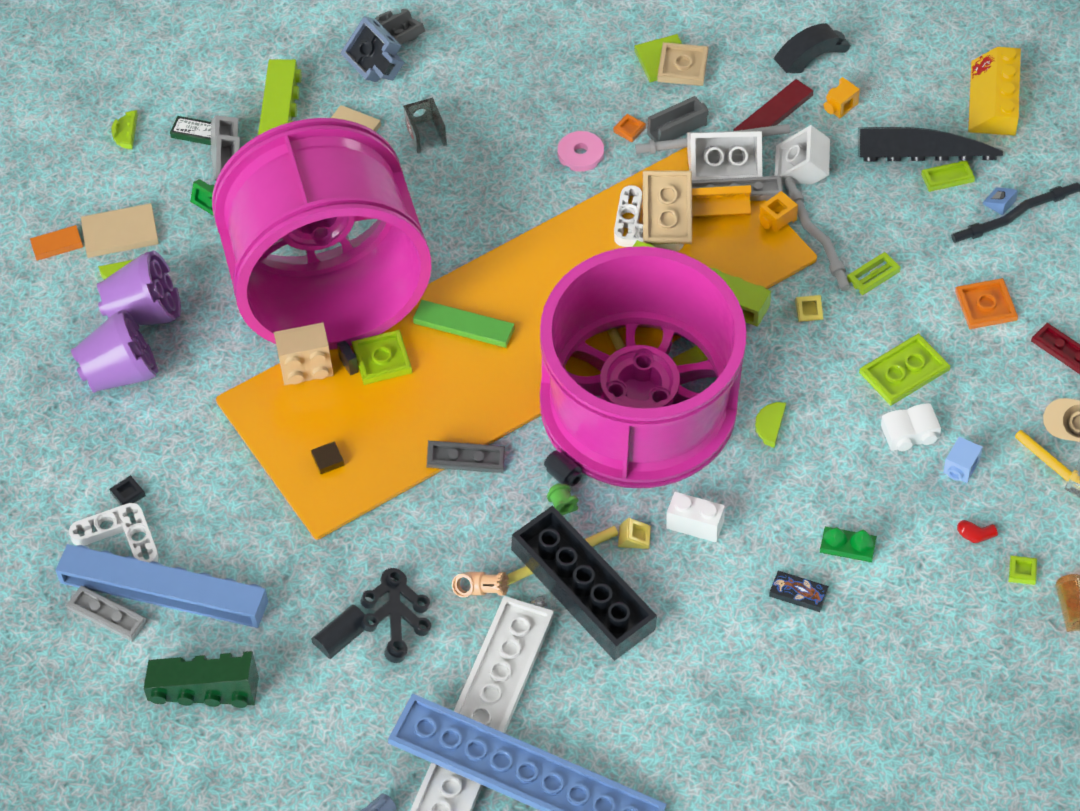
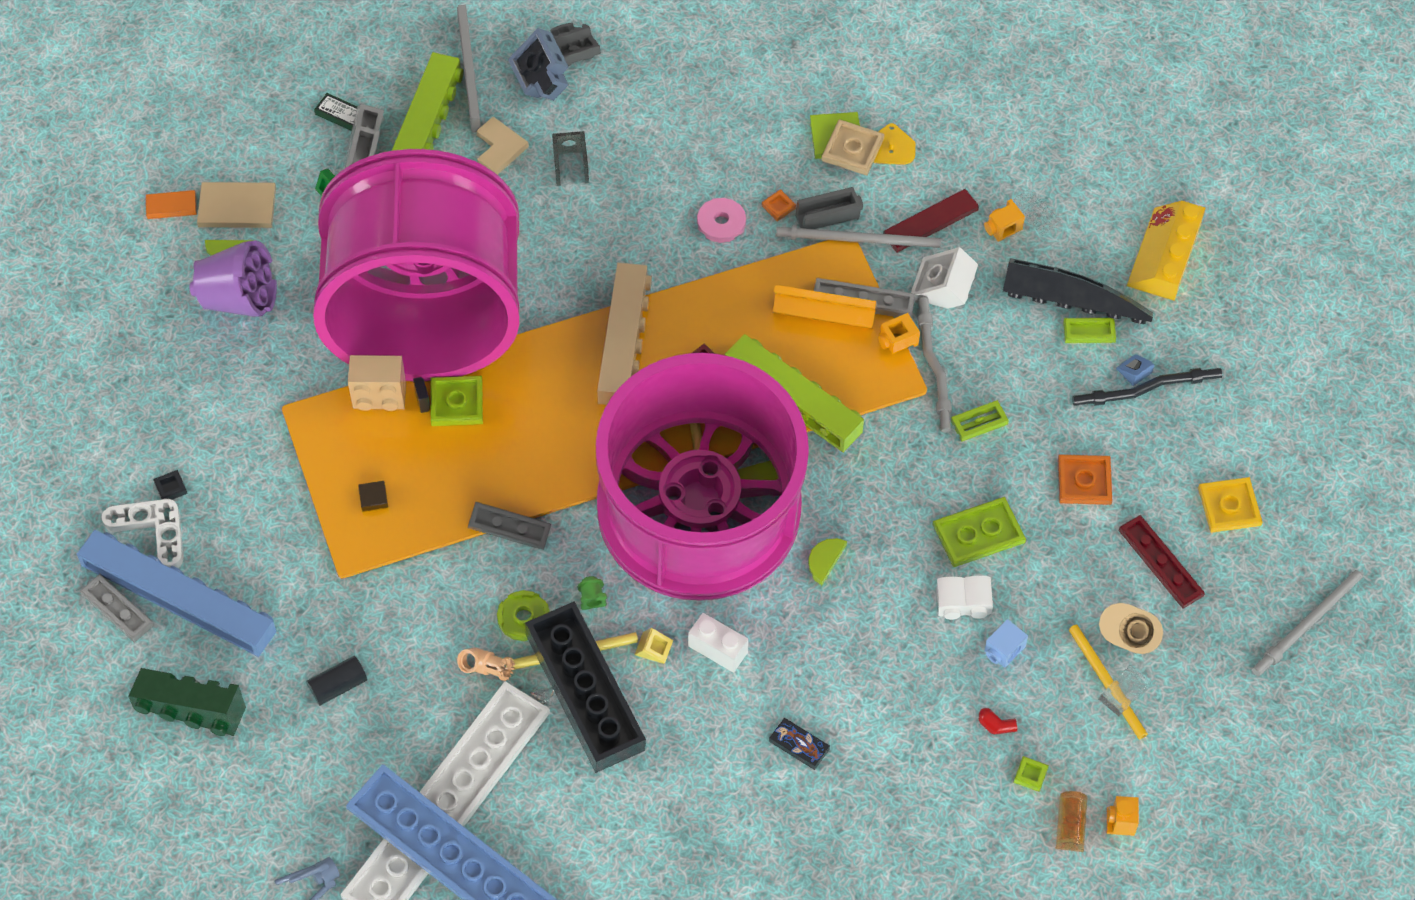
camera: 10 degrees right, 5 degrees up
medium lavender cone [71,309,158,393] -> none
lime tile [111,110,138,150] -> none
black plant [360,568,431,663] -> none
bright green tile [413,300,515,348] -> none
black brick [544,450,582,486] -> none
white beam [614,185,684,251] -> none
tan tile [643,171,692,244] -> none
white slope [687,131,762,180] -> none
black arch [773,23,851,73] -> none
light yellow slope [794,295,823,322] -> none
green tile [820,526,877,563] -> none
none -> light grey tile [457,4,481,133]
none -> lime tile [497,590,550,641]
none -> tan brick [597,262,652,405]
none -> yellow piece [874,123,916,165]

